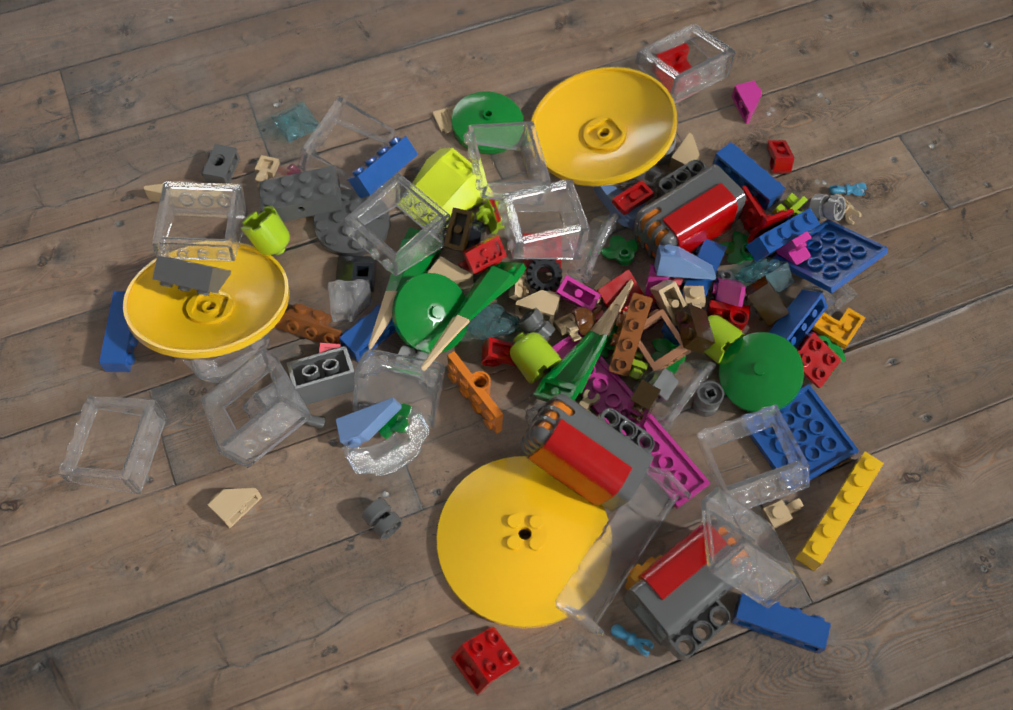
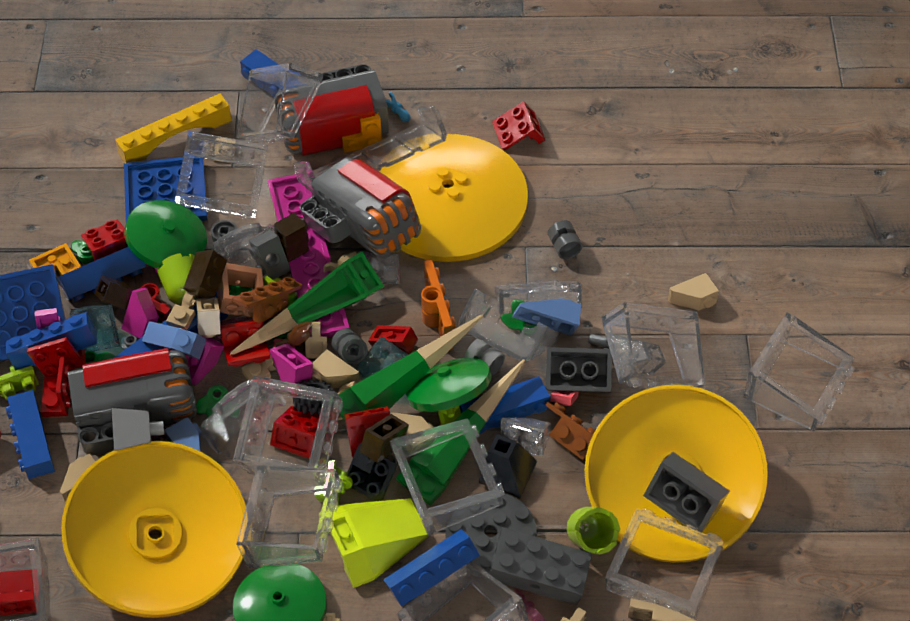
camera: 155 degrees left, 10 degrees down
blue brick [99,291,138,372] -> none
lime cylinder [510,332,561,384] -> none
red plate [612,180,654,216] -> none
none -> light grey torso [112,408,164,450]

